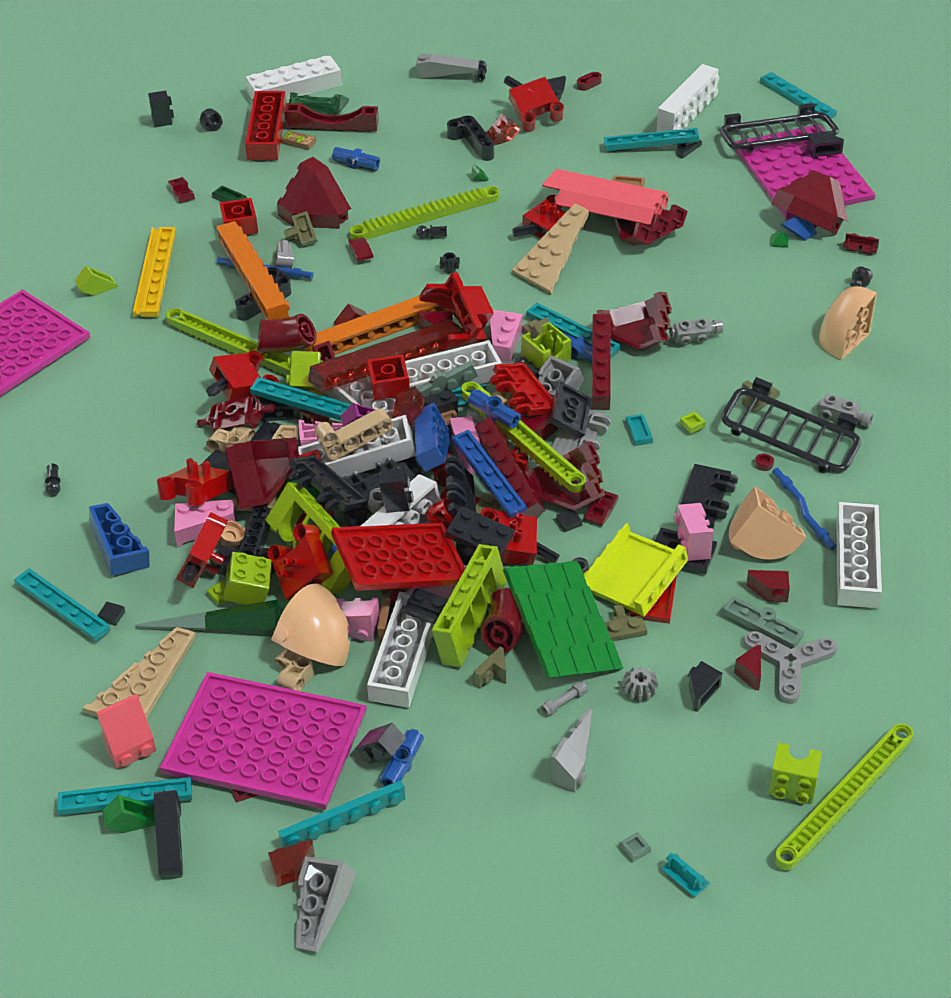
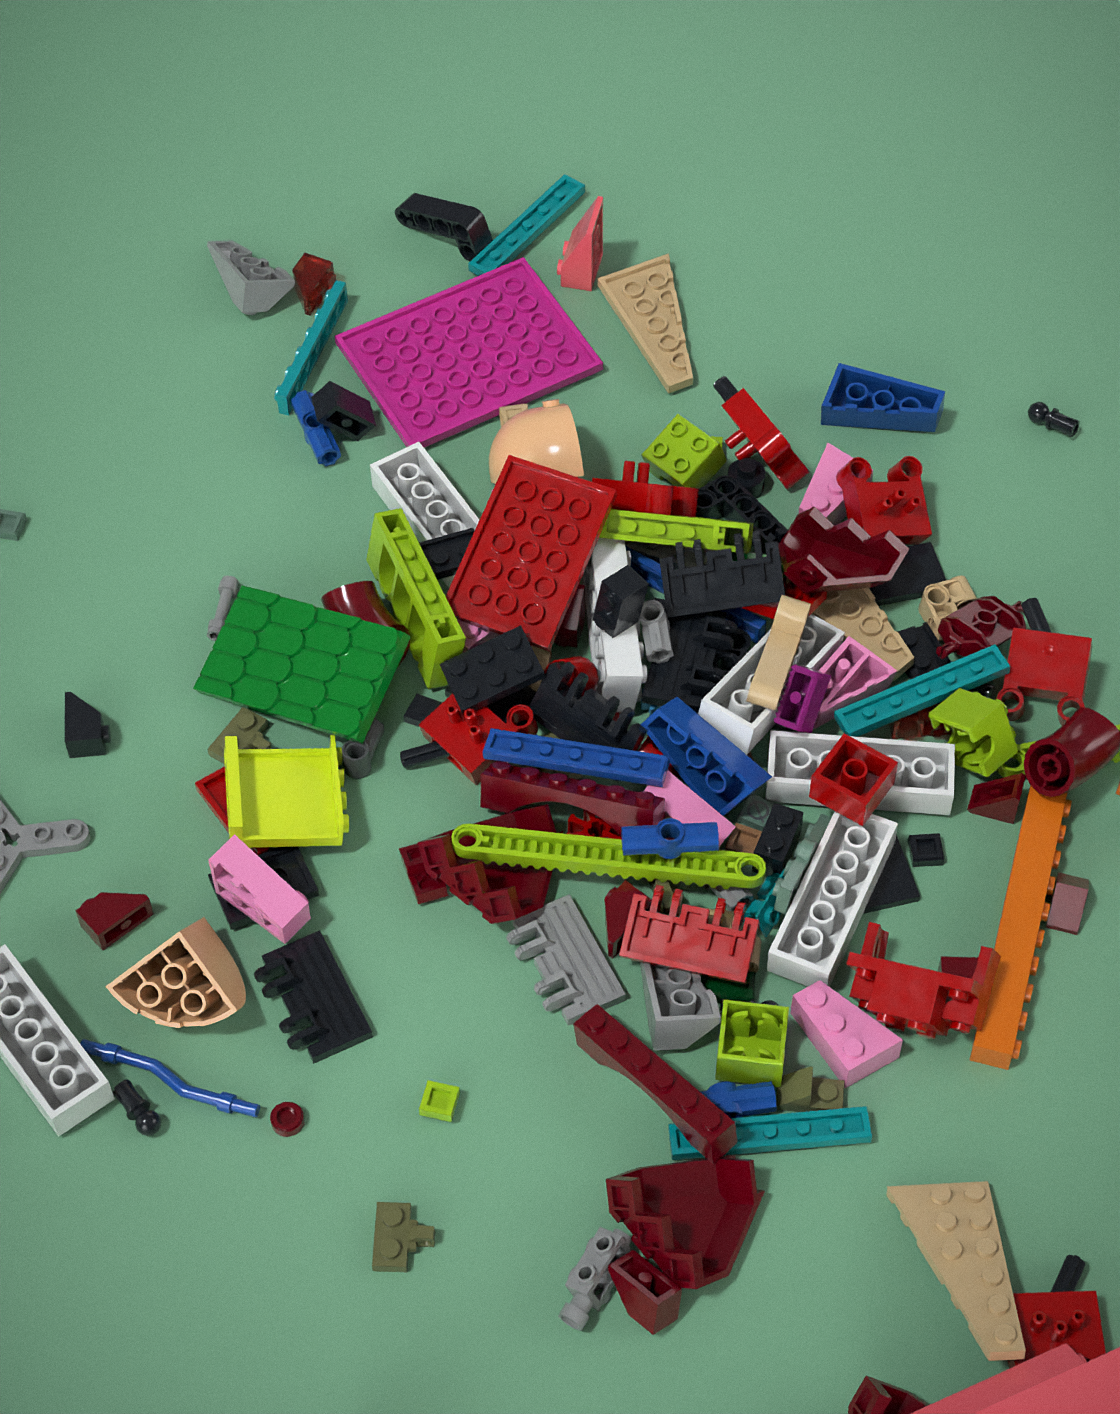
camera: 135 degrees right, 10 degrees up
teal plate [14,568,111,642] -> none
black tile [97,601,126,626] -> none
green slope [103,794,155,833] -> none
dark green plate [135,599,290,637] -> none
light nougat hair [218,520,245,548] -> none
clear red brick [308,319,464,392] -> none
clear red slope [392,386,425,426] -> none
black gear [439,252,460,273] -> none
olive slope [473,646,506,689] -> none
black plate [549,381,592,438] -> none
light grey wedge [551,708,592,793] -> none
black tile [556,509,582,532] -> none
light grey gear [622,666,658,702] -> none
teal tile [625,414,653,446] -> none
black bar [721,377,861,473] -> none
sand green hinge [722,596,804,649] -> none
dark red slope [734,645,761,691] -> none
light grey brick [817,393,873,428] -> none
none -> black pin [112,1080,162,1136]
none -> dark red slope [608,1250,682,1335]

